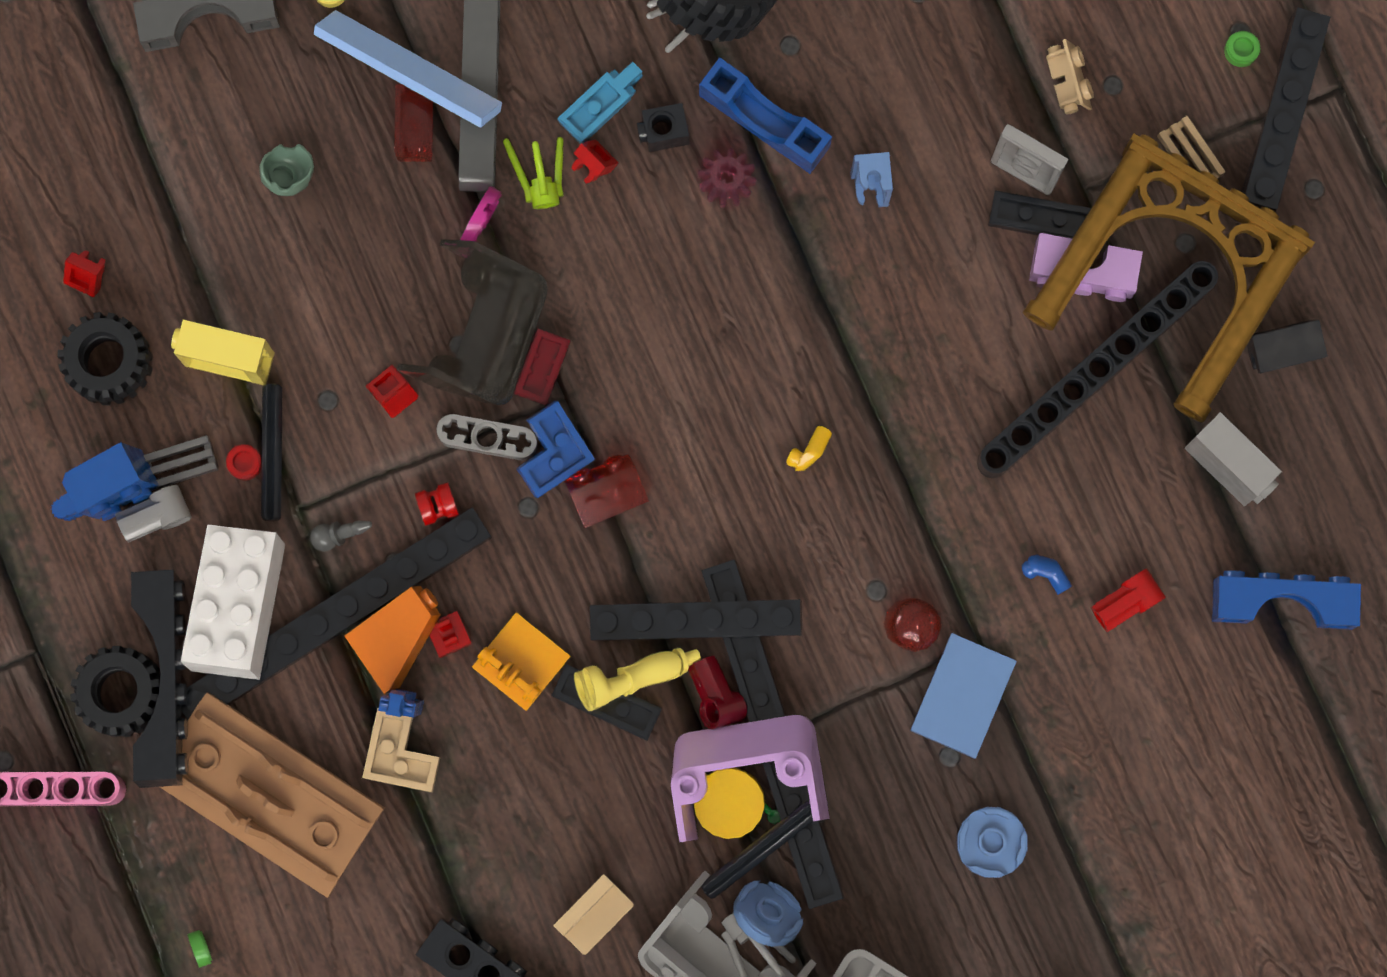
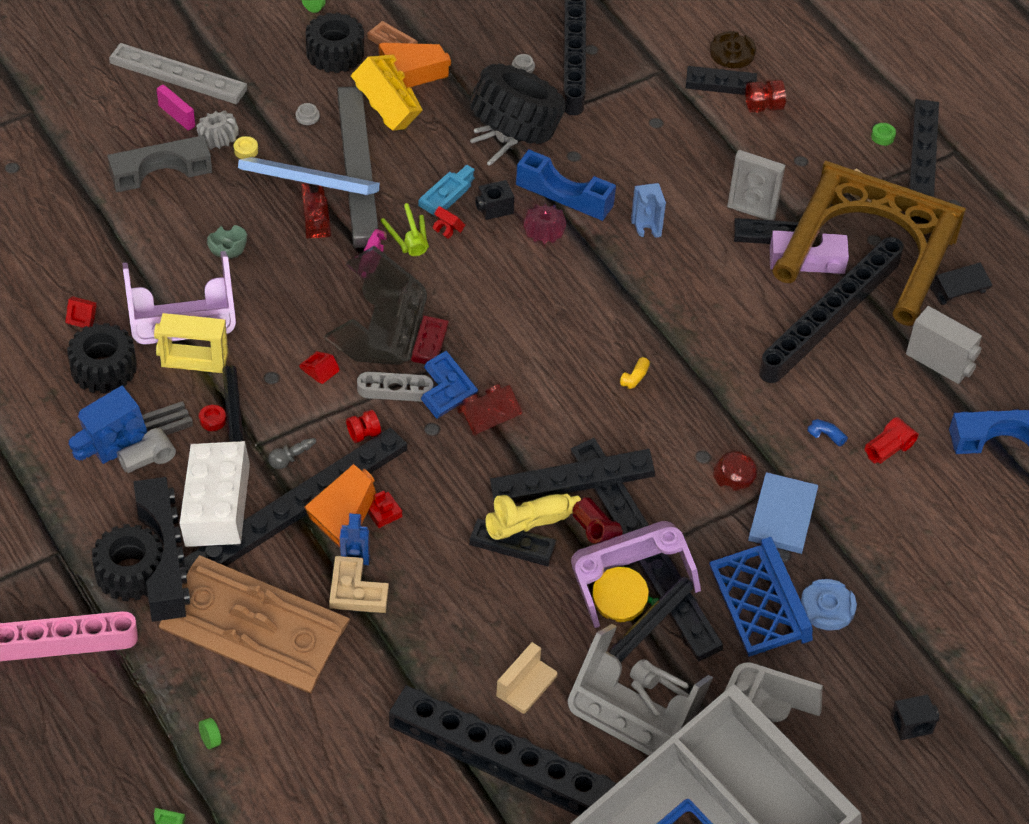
camera: 10 degrees left, 30 degrees down
light orange hinge [472,613,571,711] -> none
medium blue tile [733,880,803,947] -> none
tan hinge [1046,39,1094,114] -> none
none -> lavender windscreen [122,251,236,344]
none -> blue fence [709,537,813,657]

